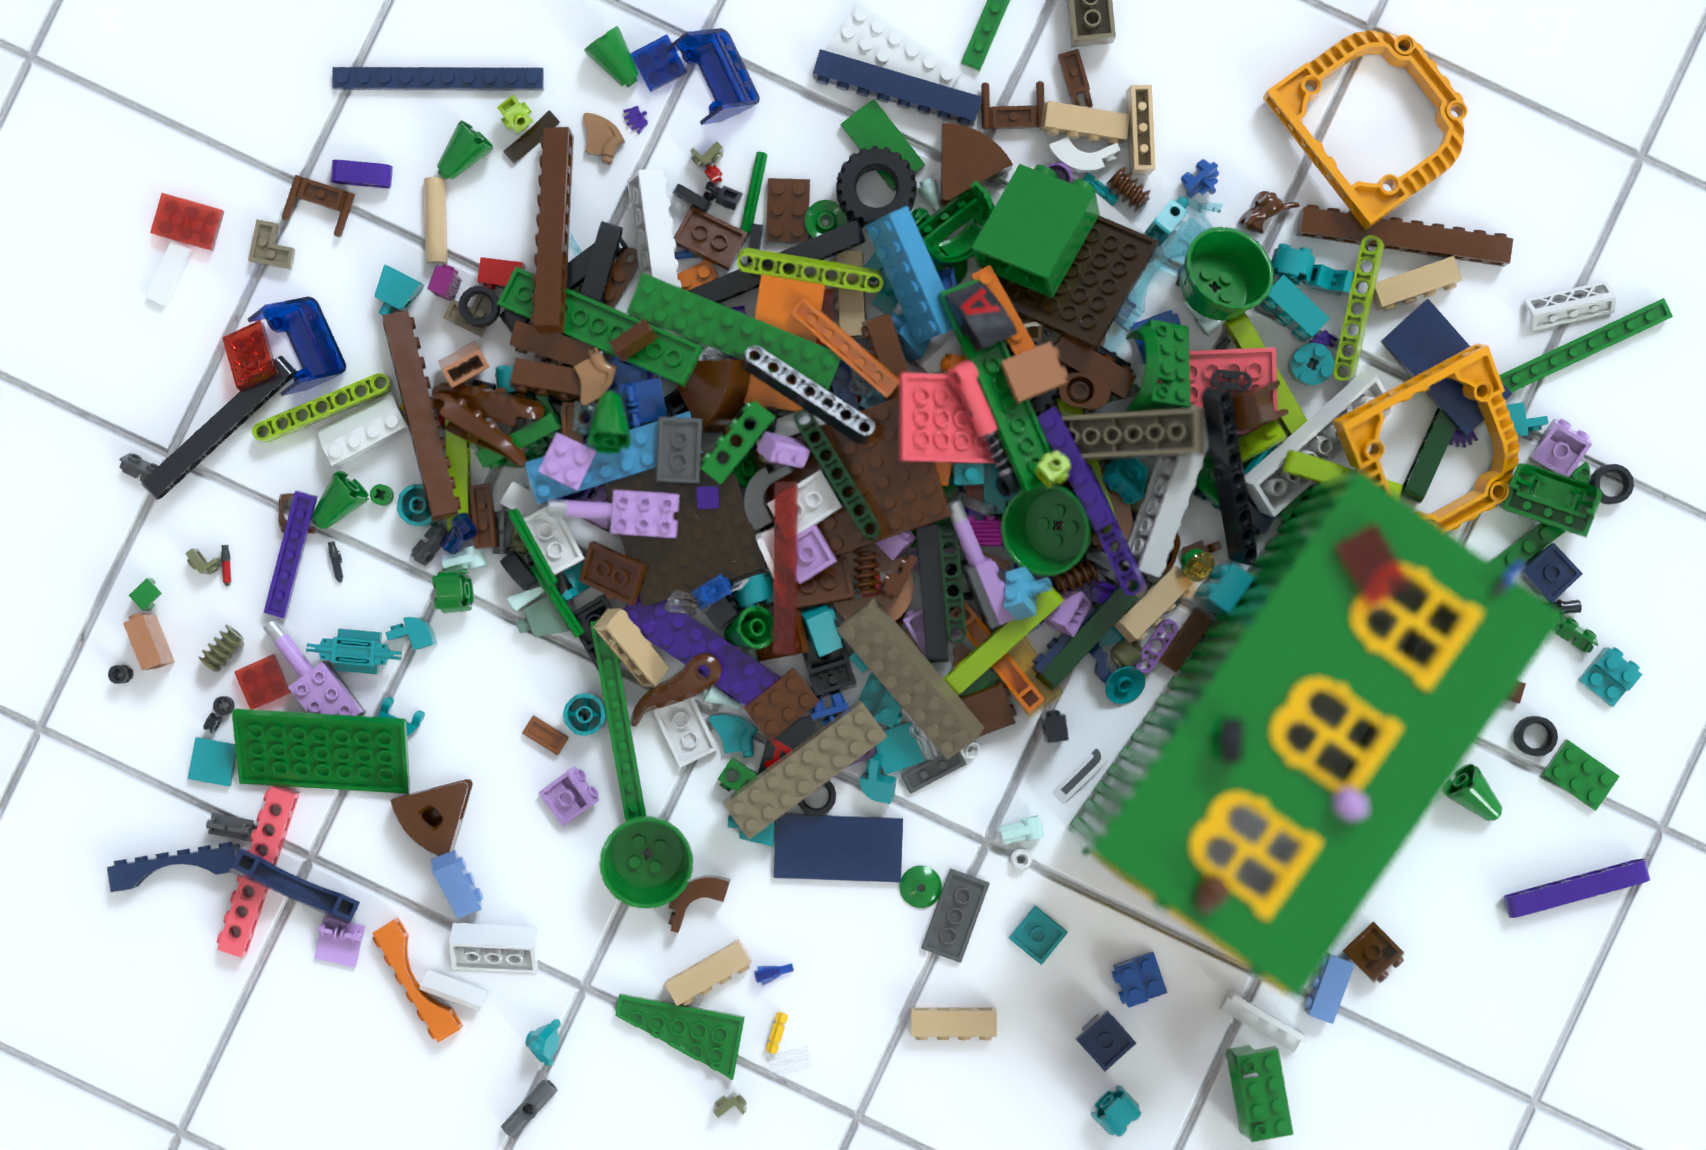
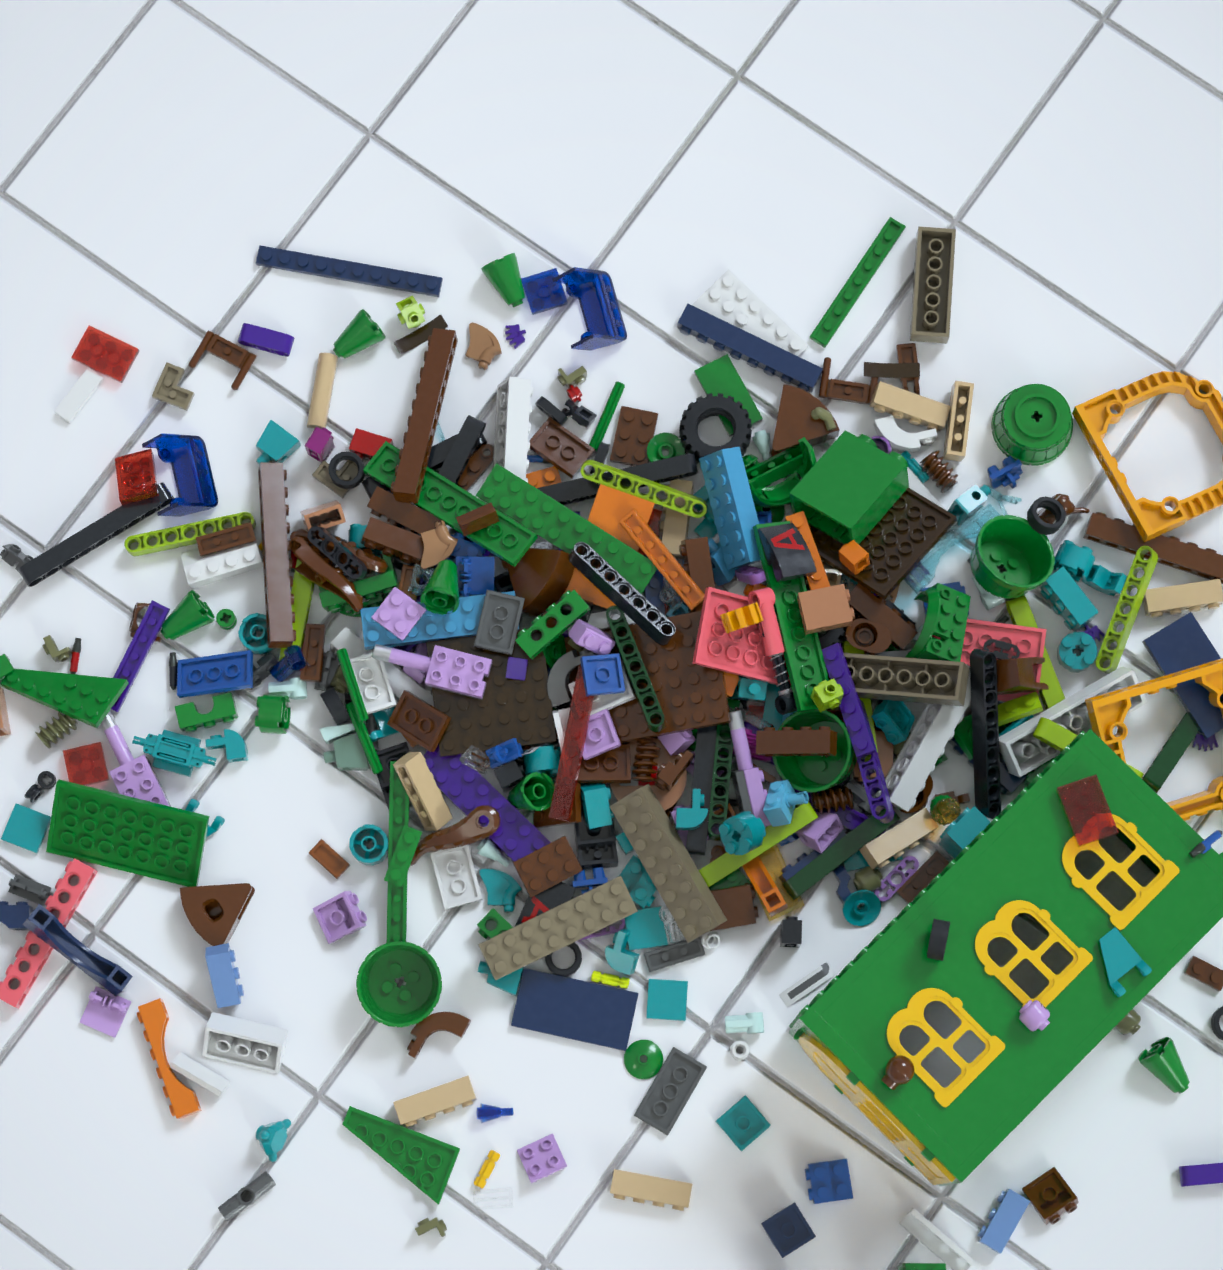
camera: 15 degrees right, 10 degrees down
none -> green wing [1,668,129,728]
none -> green arch [175,692,238,733]
none -> blue plate [177,650,253,698]
none -> reddish brown plate [195,522,257,557]
none -> black beam [308,526,367,579]
none -> green plate [384,825,422,887]
none -> lavender hinge [517,1133,567,1183]
none -> blue plate [580,653,625,696]
none -> neon yellow axle [591,971,630,989]
none -> teal tile [646,979,688,1021]
none -> teal brick [676,789,708,830]
none -> teal brick [719,811,766,855]
none -> light orange gear [720,602,764,633]
none -> medium lavender beam [735,565,766,585]
none -> reddish brown brick [756,726,837,757]
none -> olive arm [811,407,836,431]
none -> orange brick [839,540,870,575]
none -> dark brown sticker [864,362,920,378]
none -> green piece [991,384,1073,466]
none -> black tyre [1027,496,1066,535]
none -> teal flag [1099,927,1152,997]

